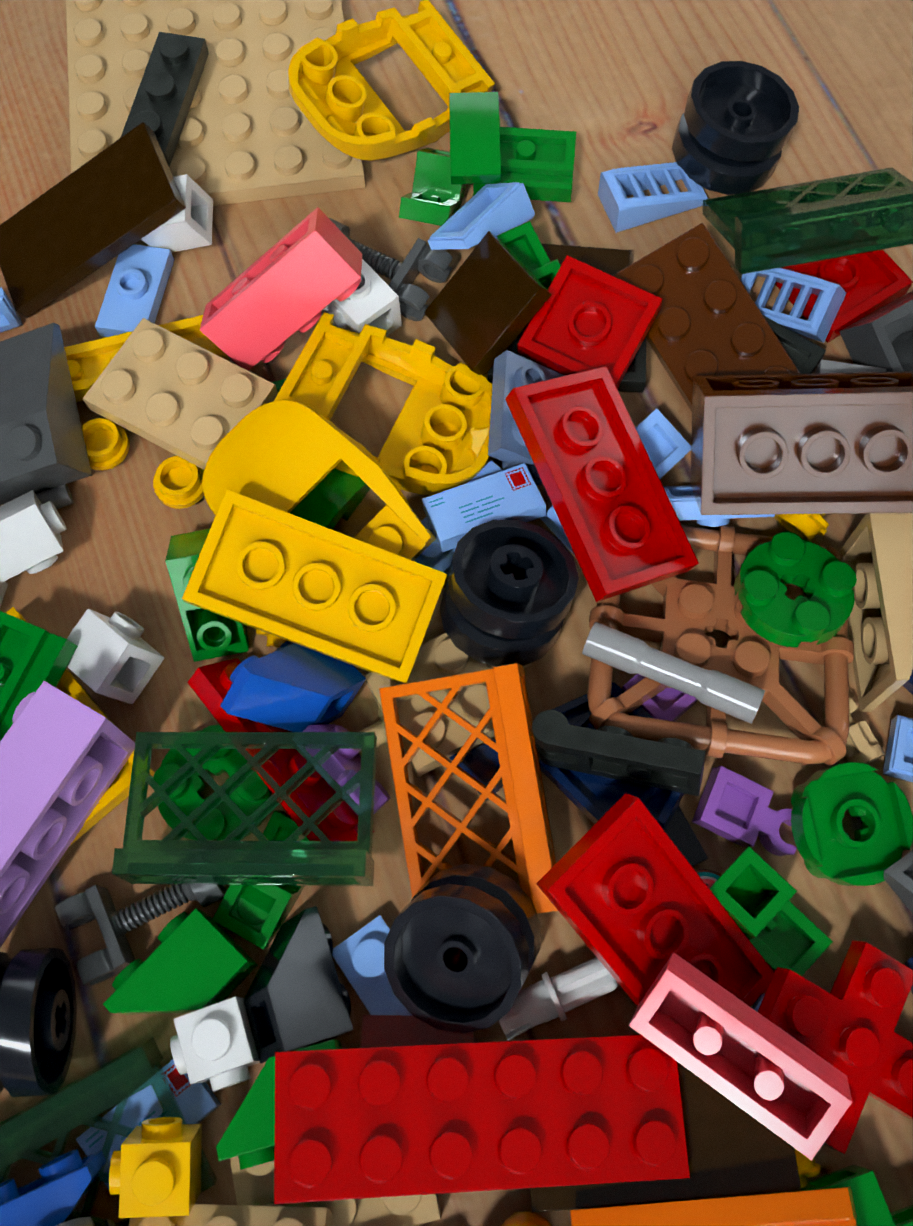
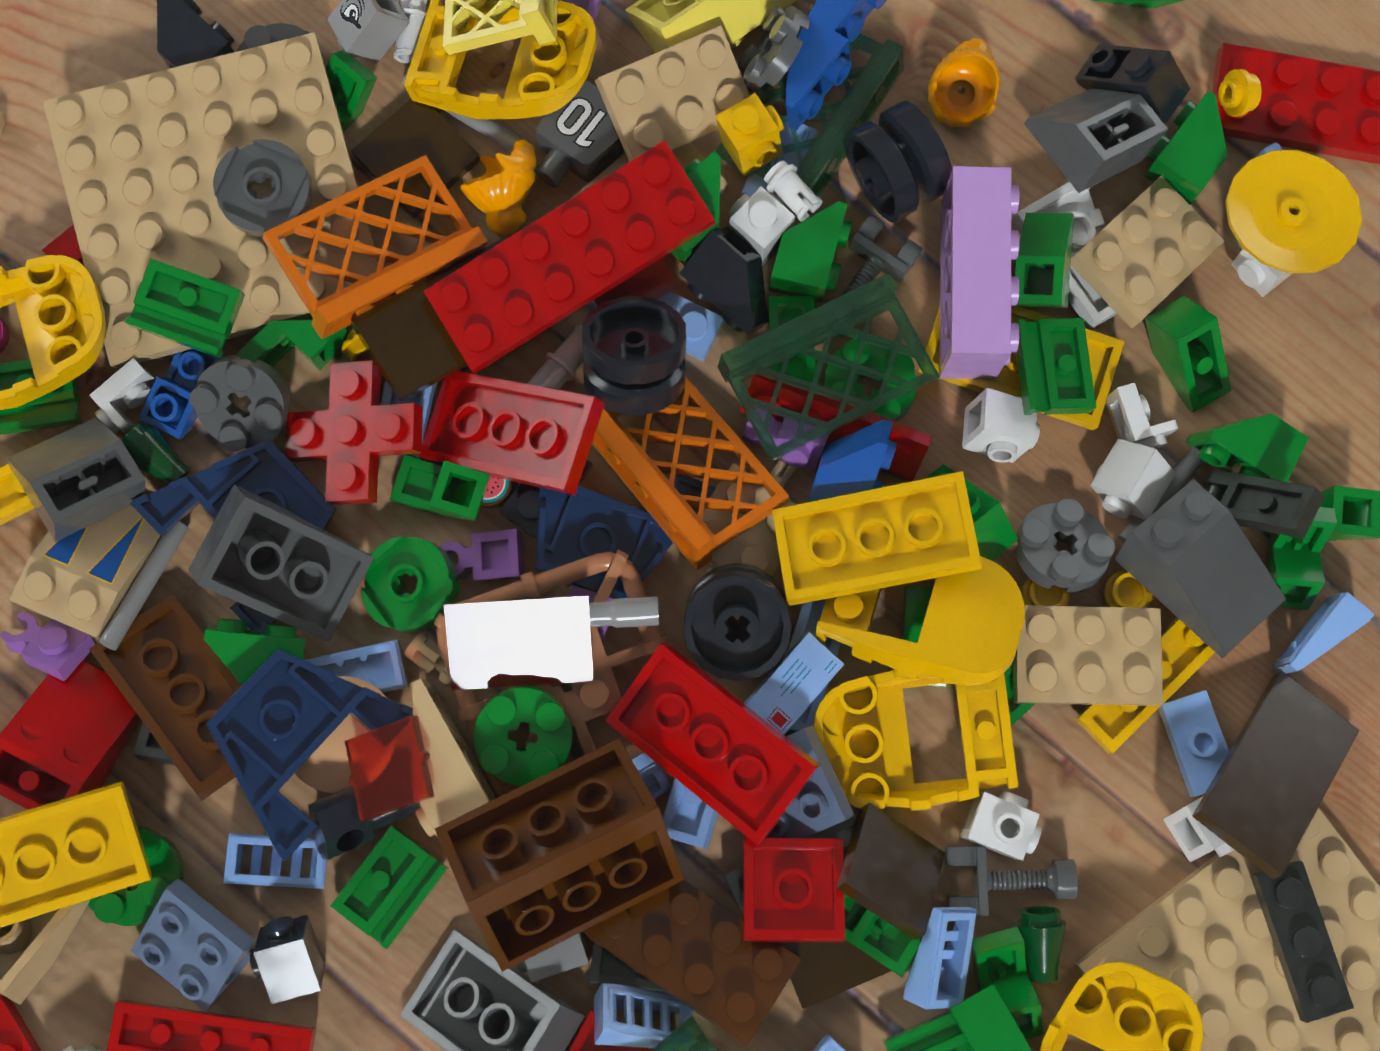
camera: 145 degrees right, 10 degrees up
coral brick [200,207,362,371] -> none
pearl dark grey plate [532,710,705,796] -> none
coral brick [629,952,852,1161] -> none
none -> sticker [444,596,593,690]
none -> white pin [764,160,822,221]
none -> dark grey plate [1015,499,1115,593]
none -> dark green cone [1016,906,1066,983]

